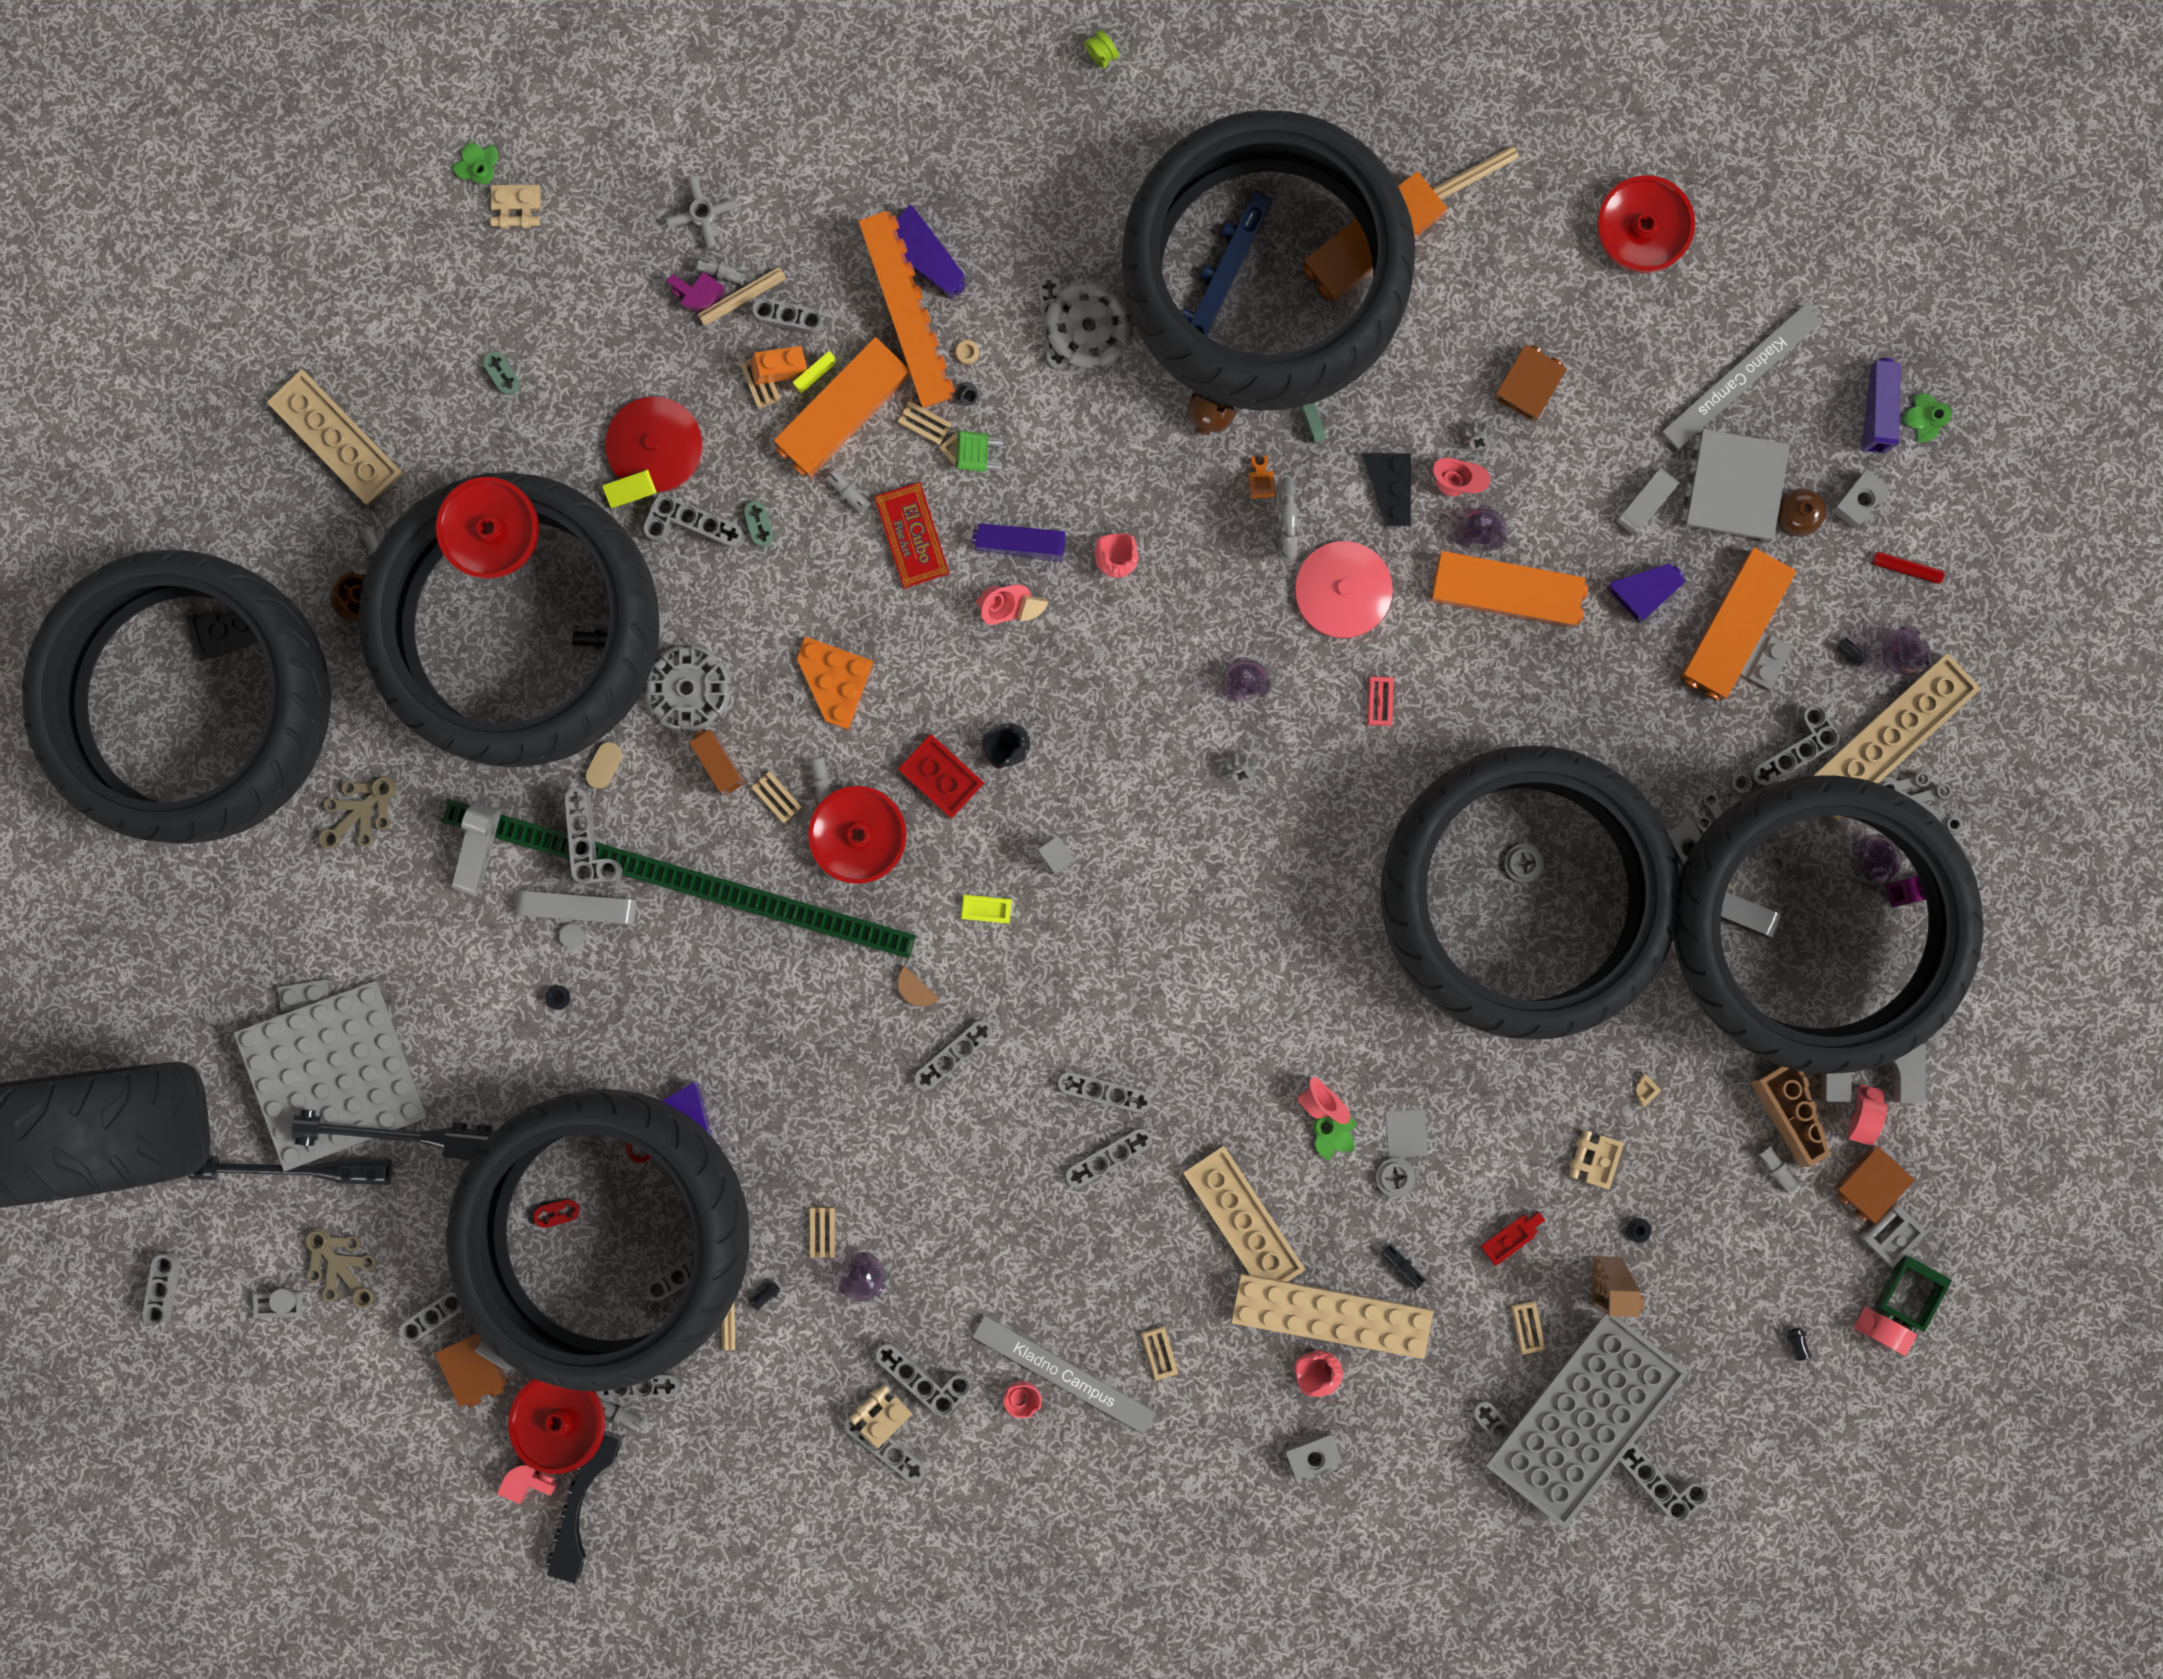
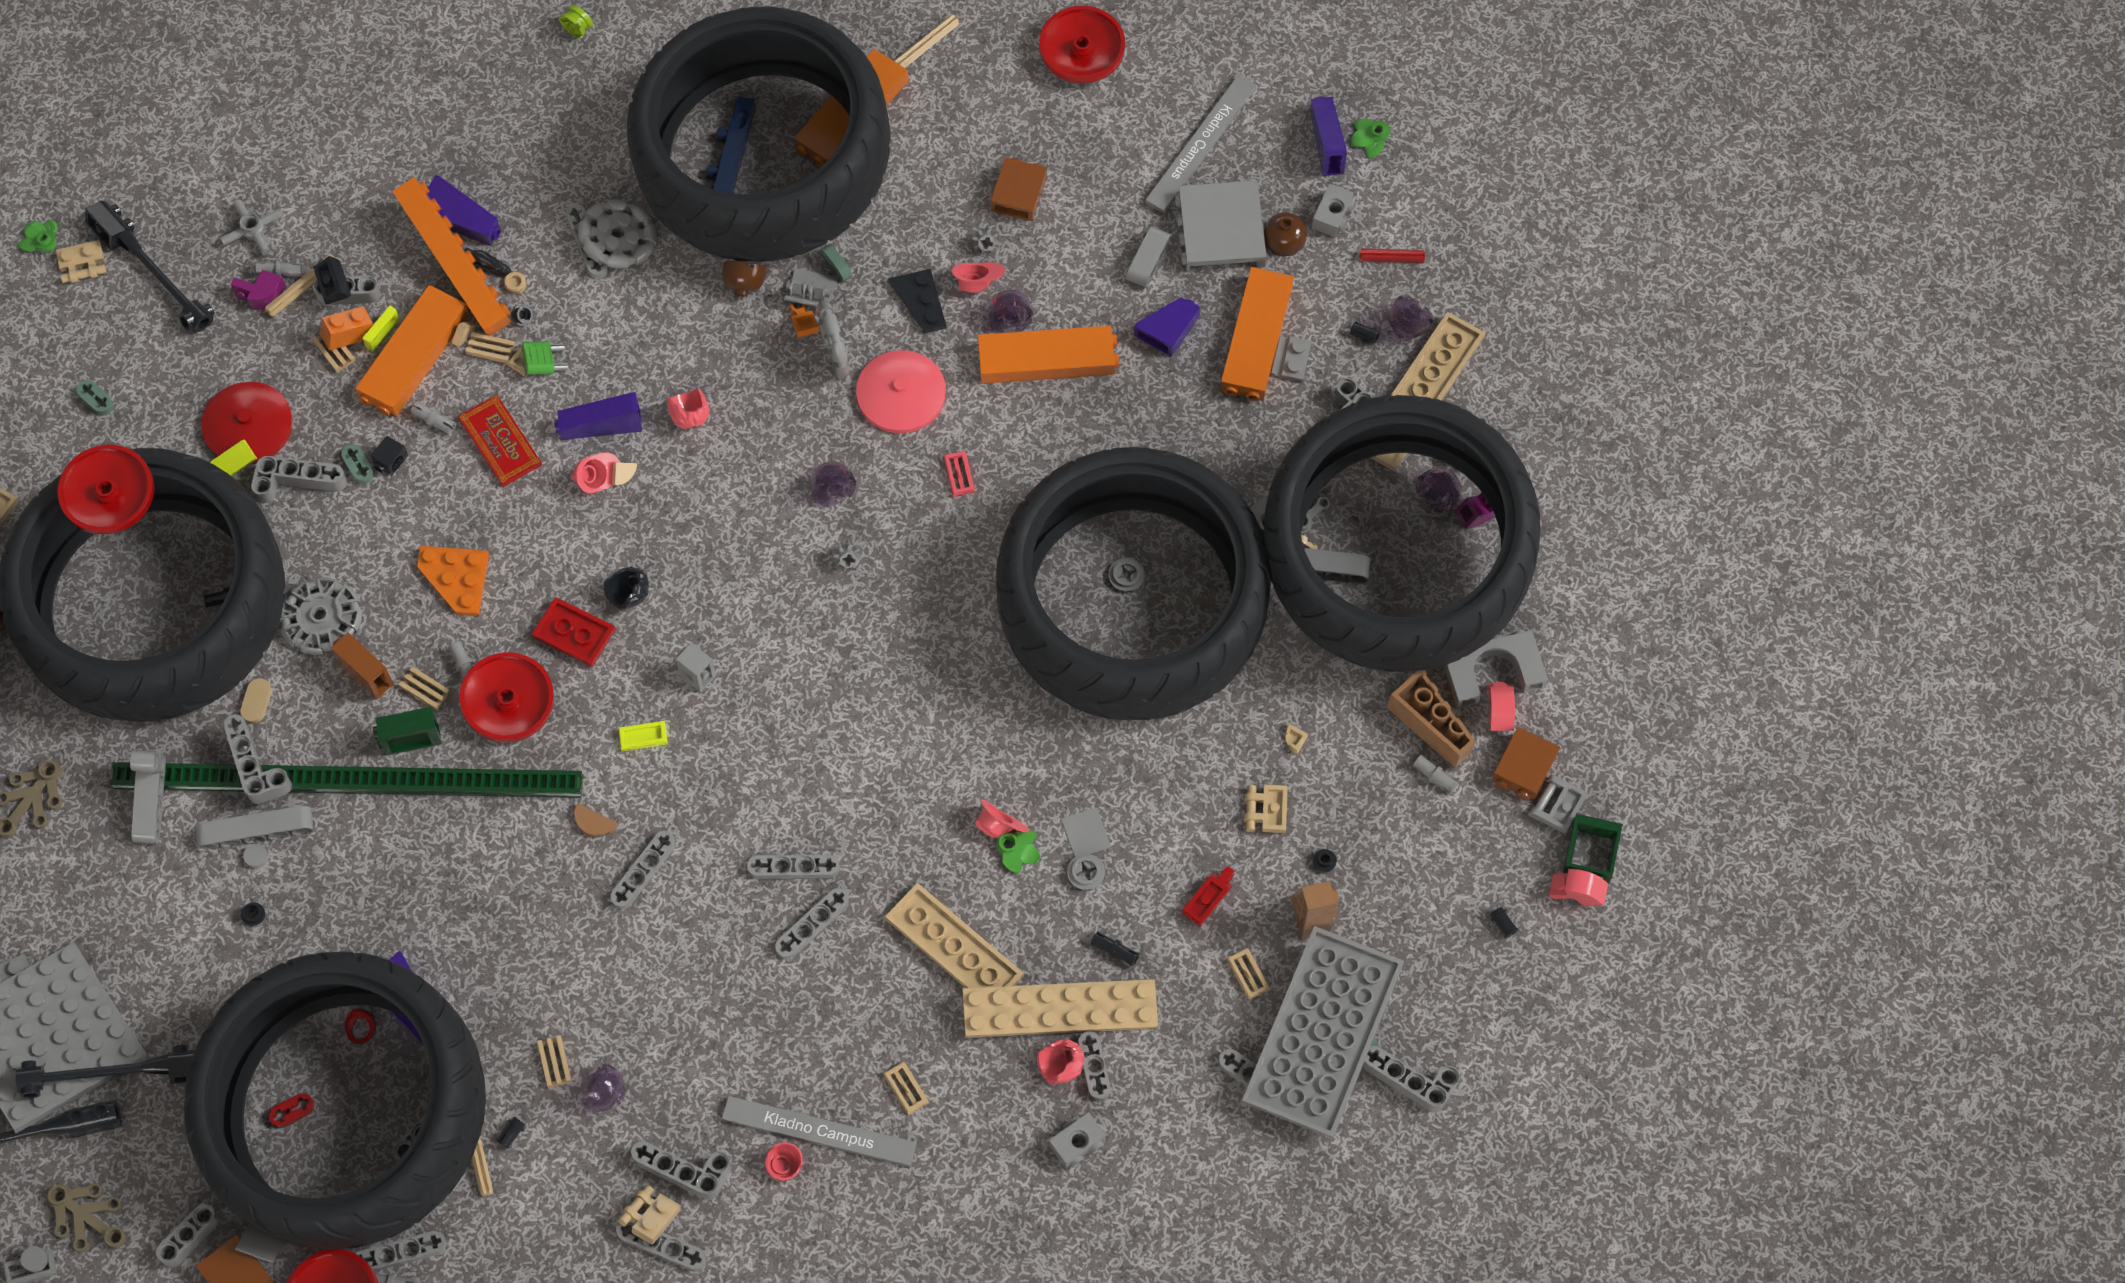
camera: 20 degrees left, 20 degrees down
none -> black bar [85,201,214,332]
none -> black slope [313,256,351,305]
none -> black brick [371,436,408,476]
none -> dark green window [373,707,442,756]
none -> tan tile [452,321,476,346]
none -> black piece [464,247,511,276]
none -> light grey hinge [784,268,839,306]
none -> light grey beam [1078,1031,1110,1101]

